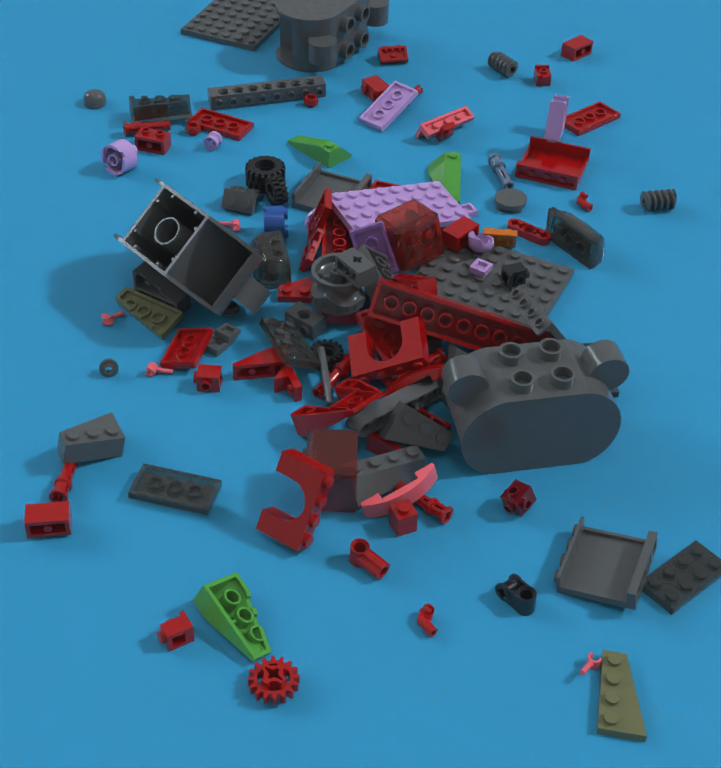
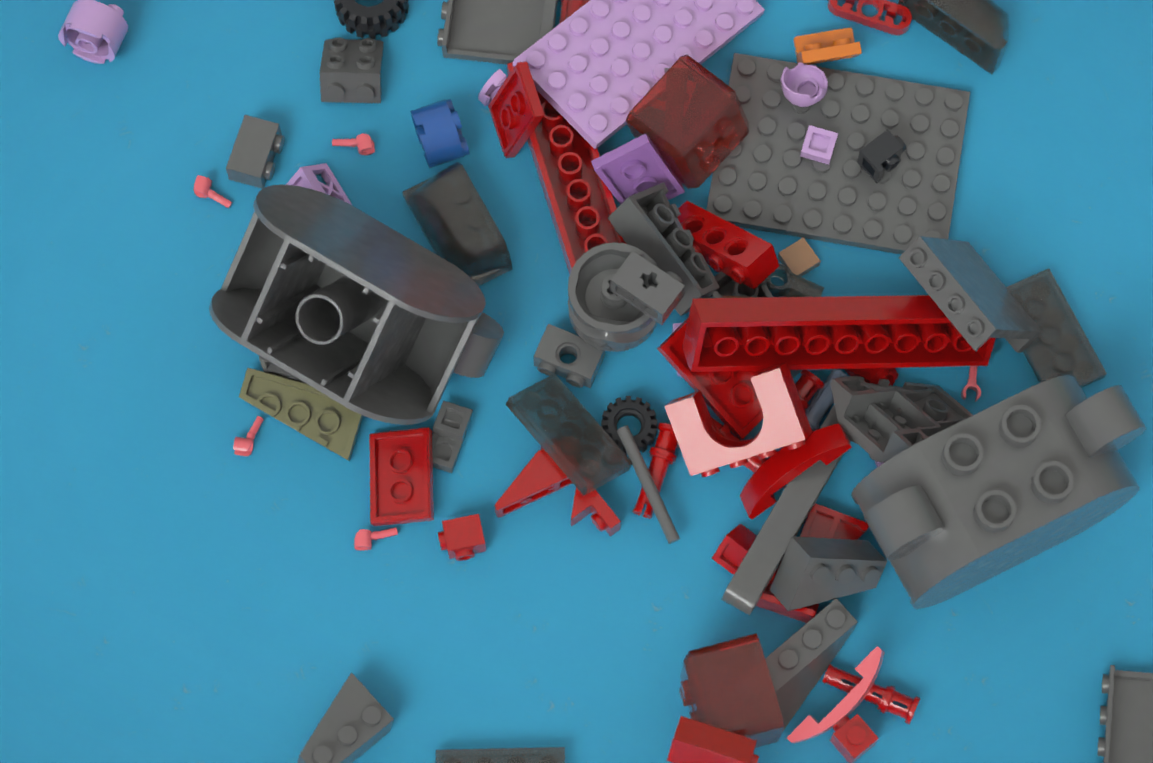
camera: 15 degrees left, 30 degrees up
dark grey plate [99,358,119,377] -> none
black tyre [265,175,289,206] -> none
red wing [277,277,314,303] -> none
red wedge [290,378,383,438] -> none
red wing [299,227,325,273] -> none
red brick [441,216,479,252] -> none
dark red brick [500,479,537,517] -> none

